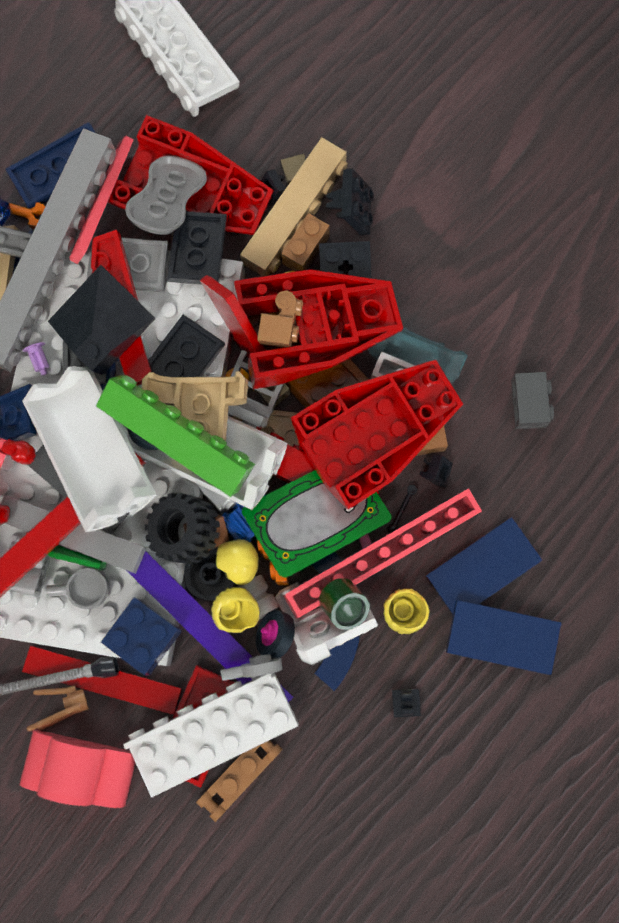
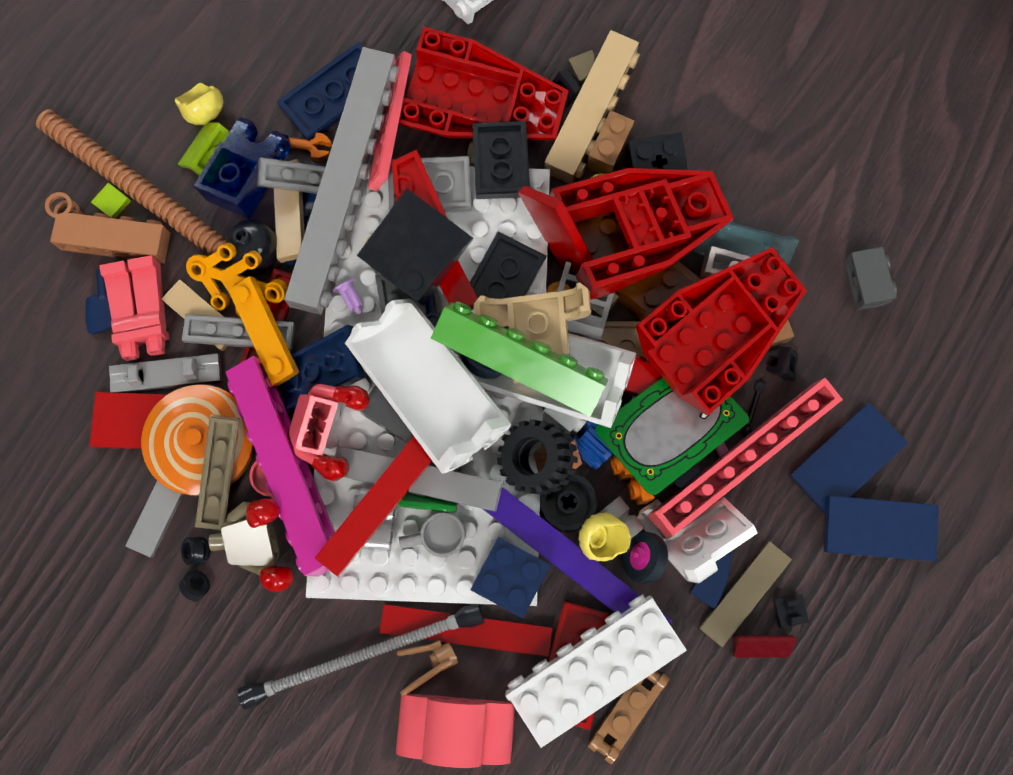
camera: 15 degrees left, 0 degrees up
light grey plate [125,156,207,235] -> none
light yellow hair [216,539,259,586] -> none
light grey piece [220,654,283,681] -> none
medium nougat brick [257,291,303,348] -> none
dark green piece [319,578,370,630] -> none
black plate [326,168,374,236] -> none
light yellow hair [383,588,429,634] -> none
none -> dark tan tile [698,541,792,647]
none -> dark red slope [732,635,796,658]

